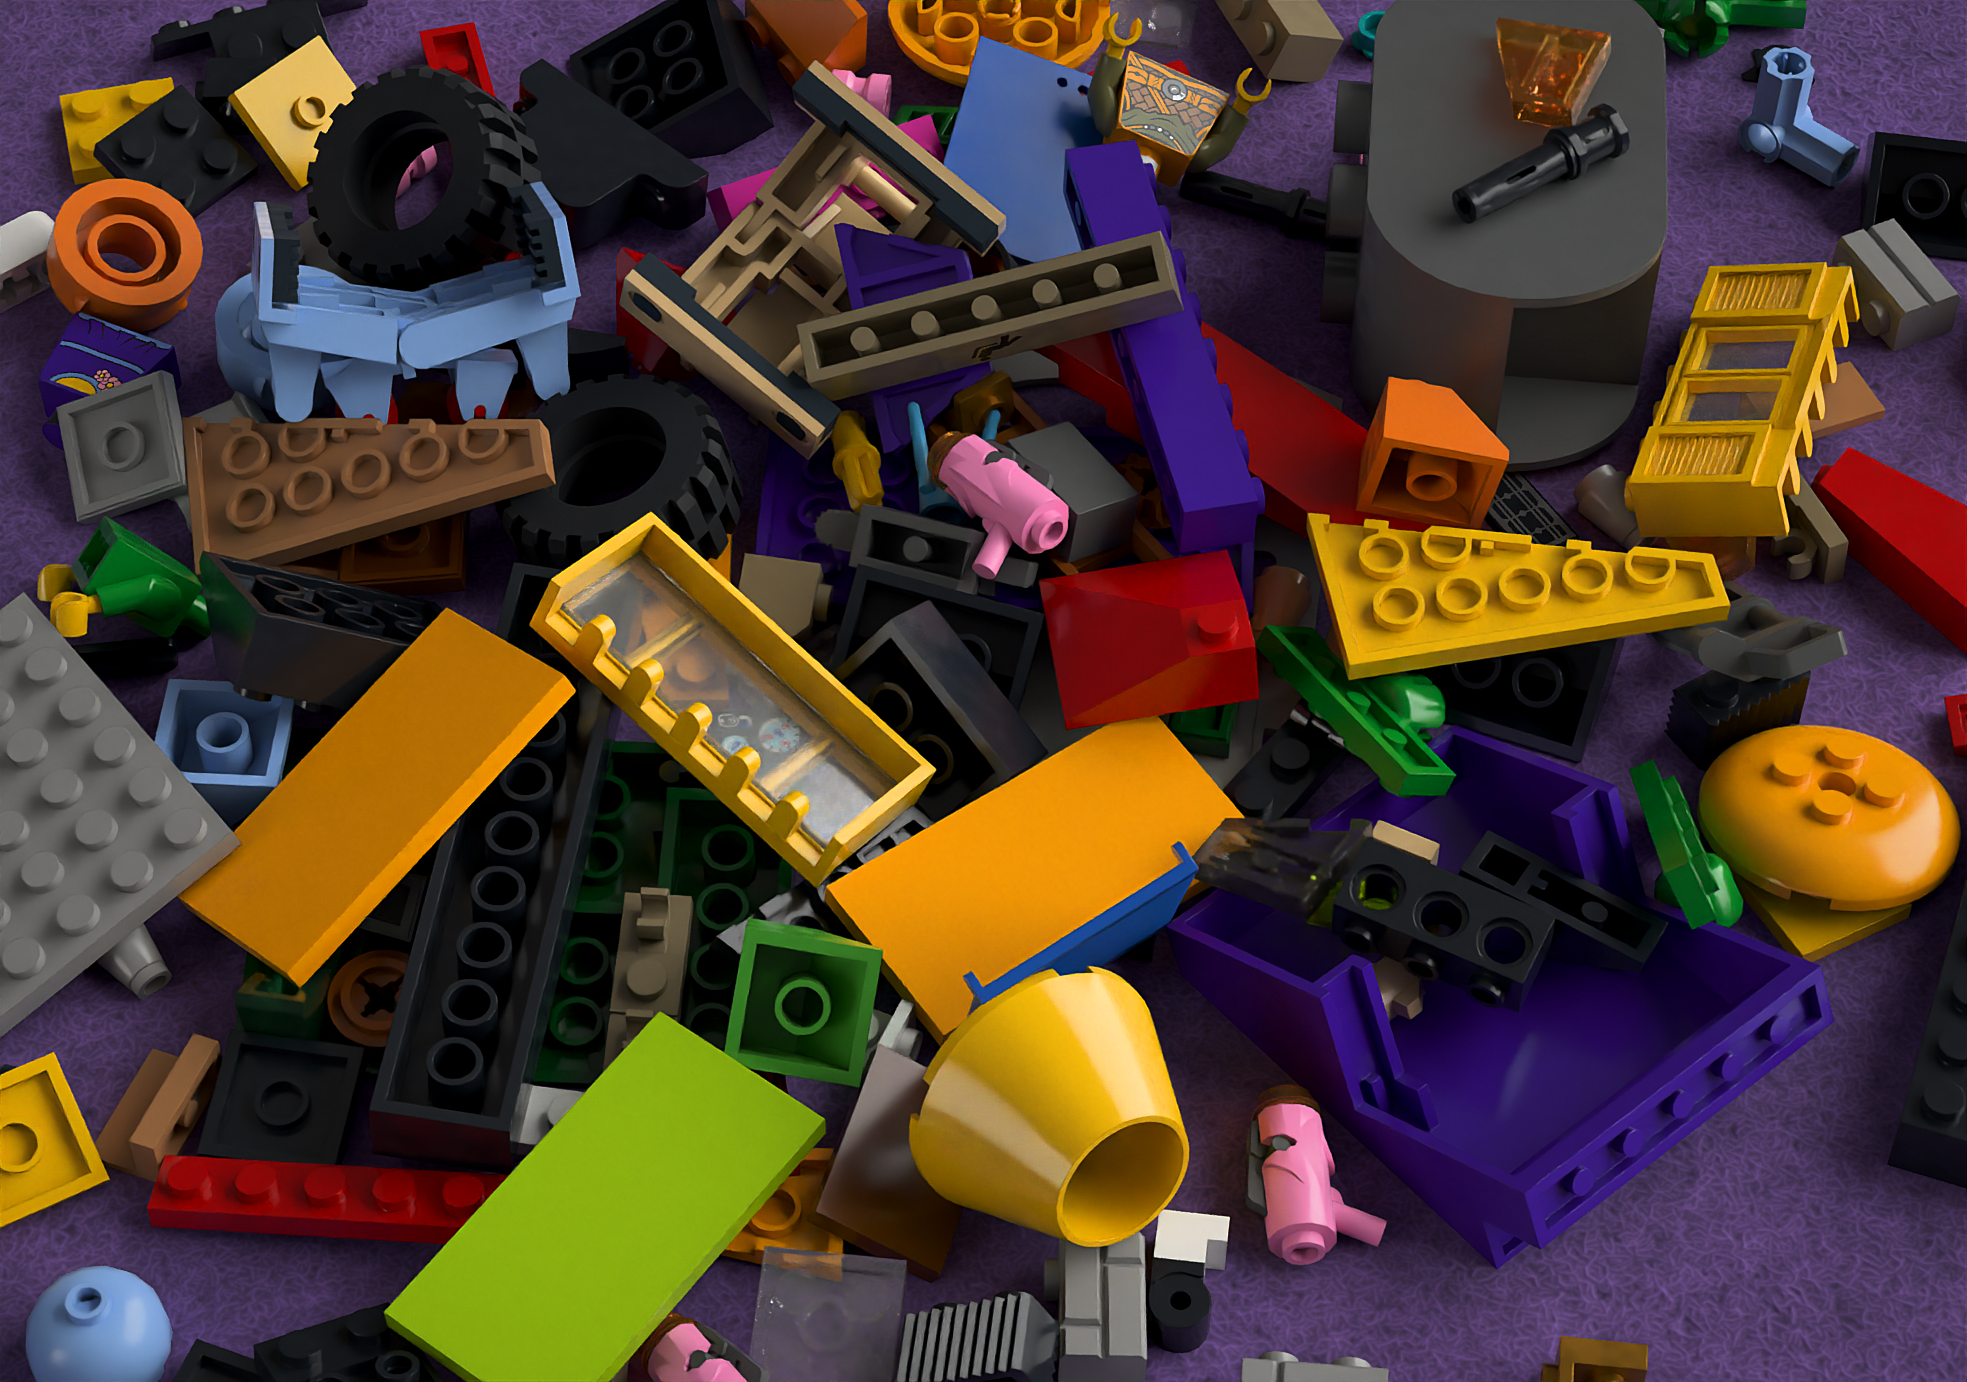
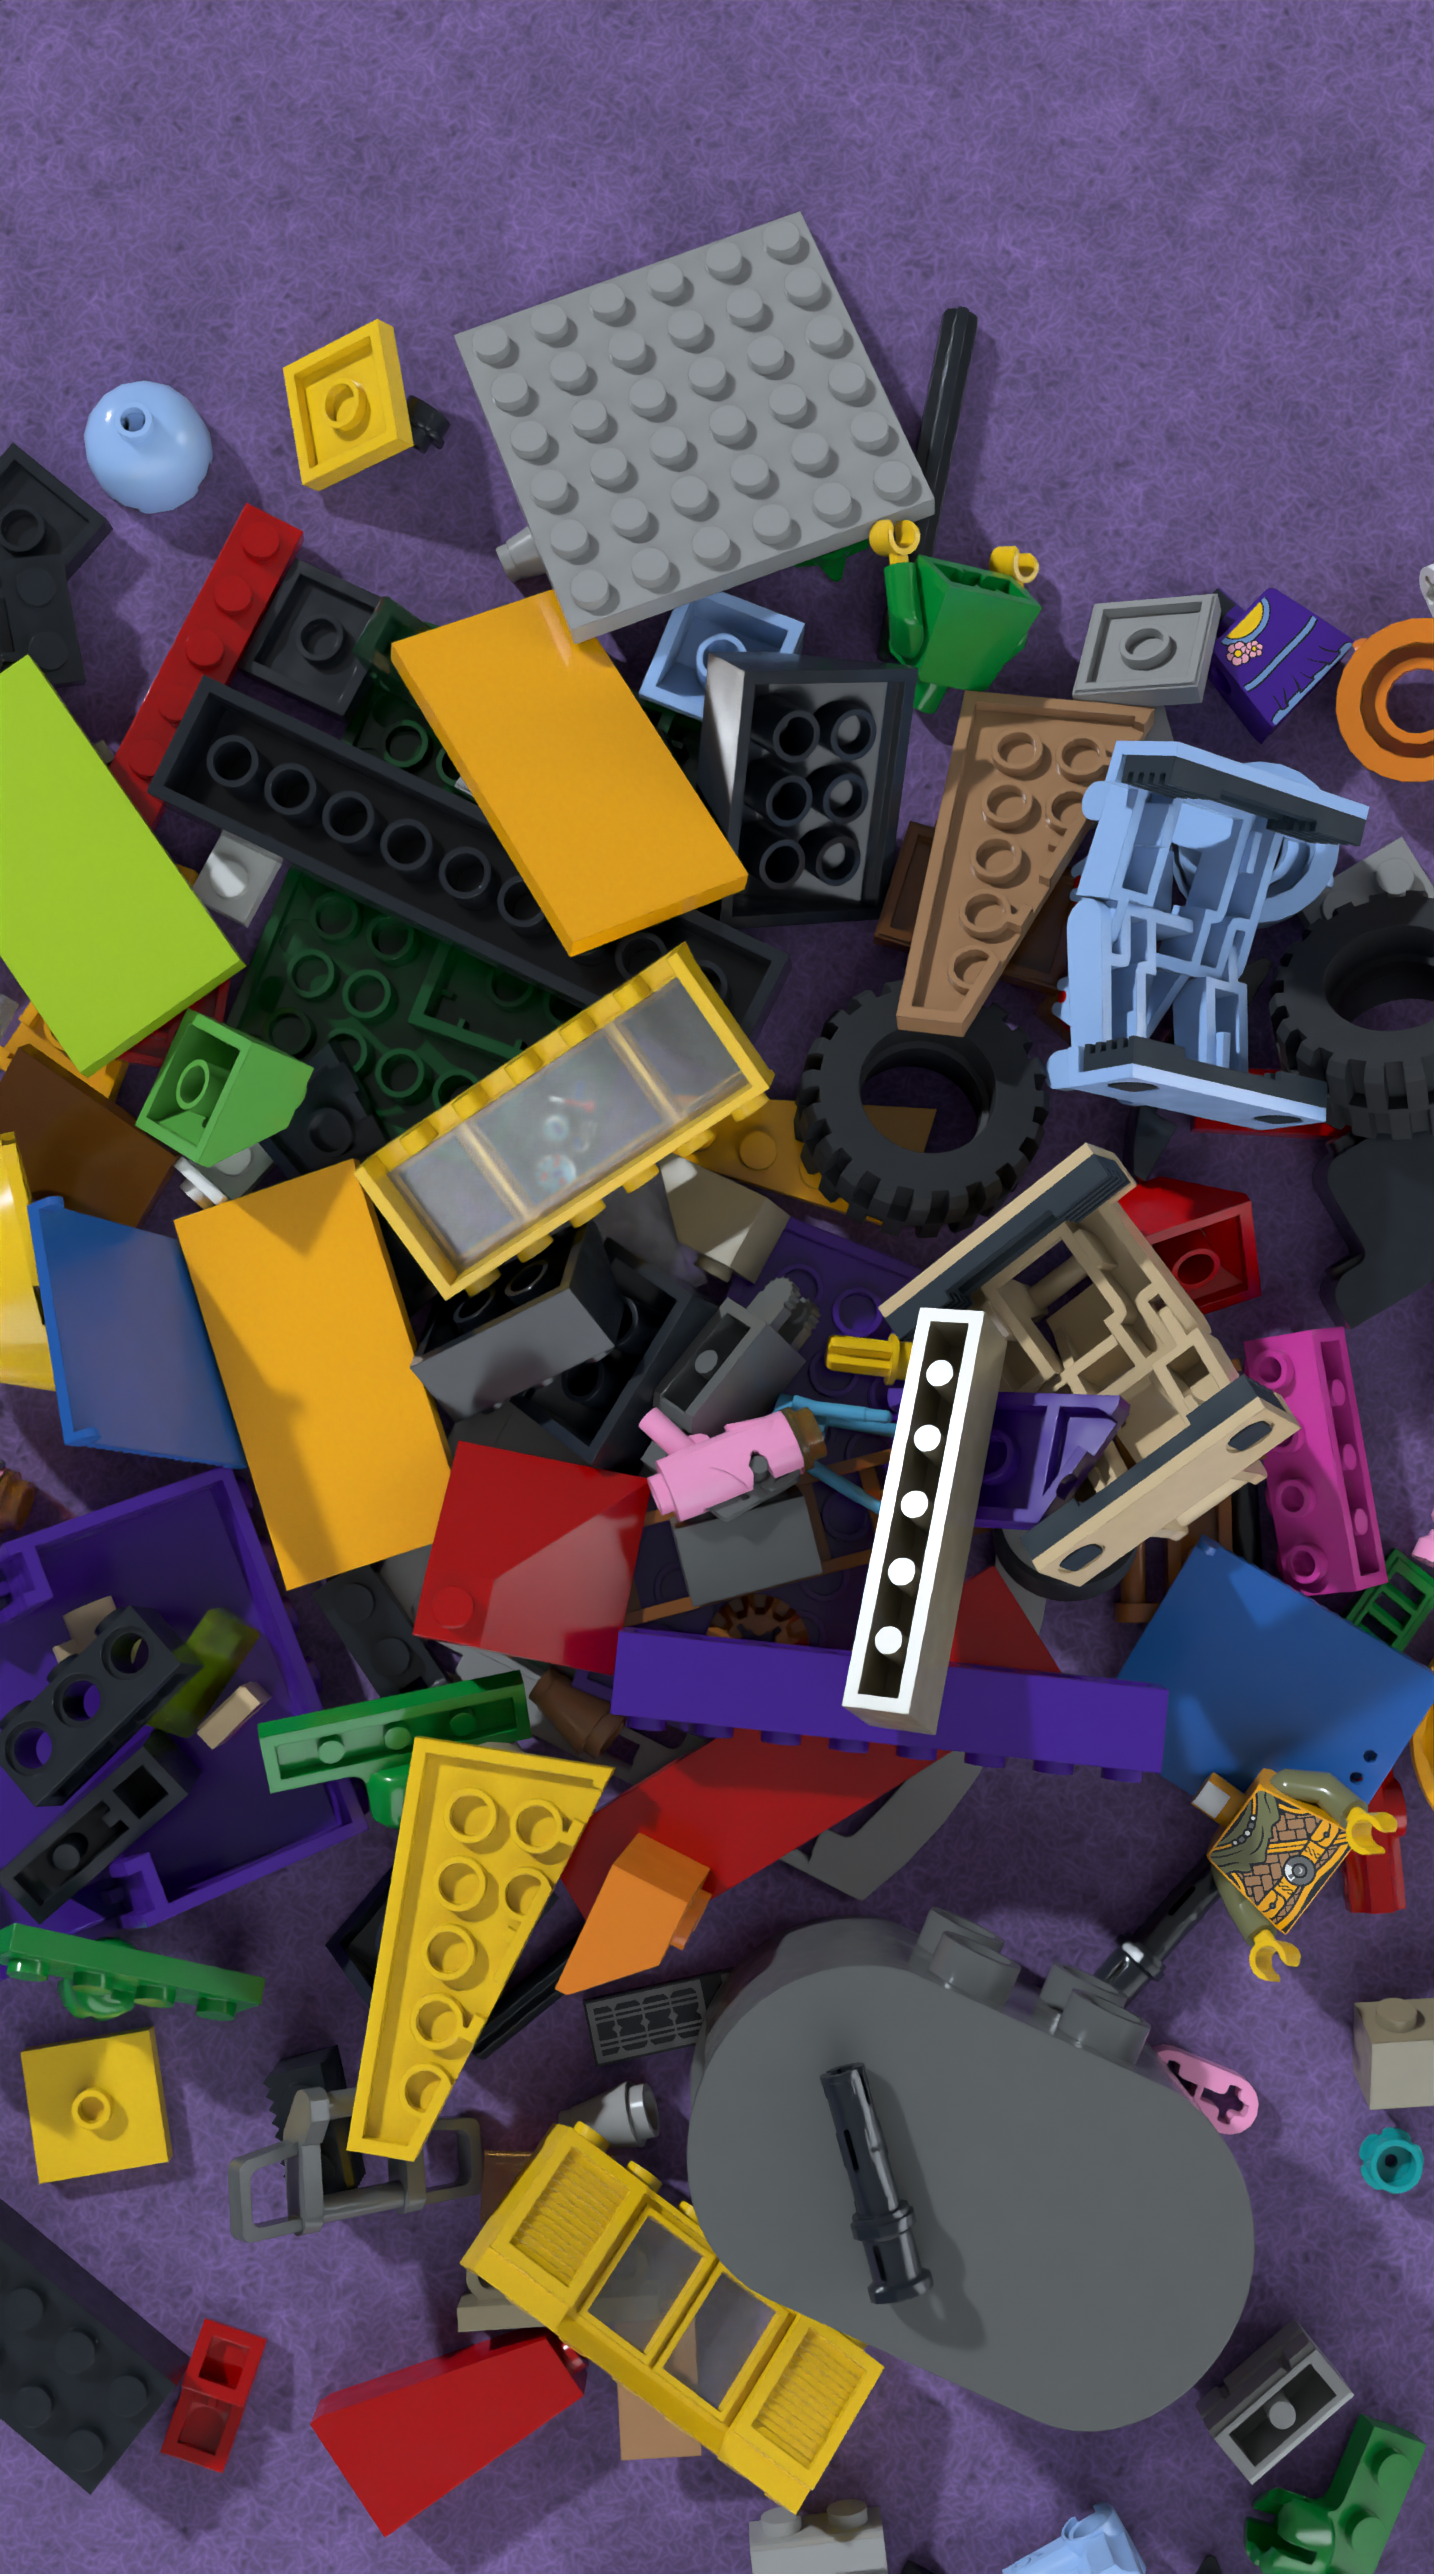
camera: 110 degrees right, 35 degrees up
medium nougat panel [94,1033,222,1182] -> none
dark orange gear [327,950,410,1053] -> none
dark tan plate [603,887,693,1072] -> none
clear smoke wing [1192,818,1373,920] -> none
clear orange wing [1496,17,1612,127] -> none
light orange brick [1697,725,1961,911] -> none

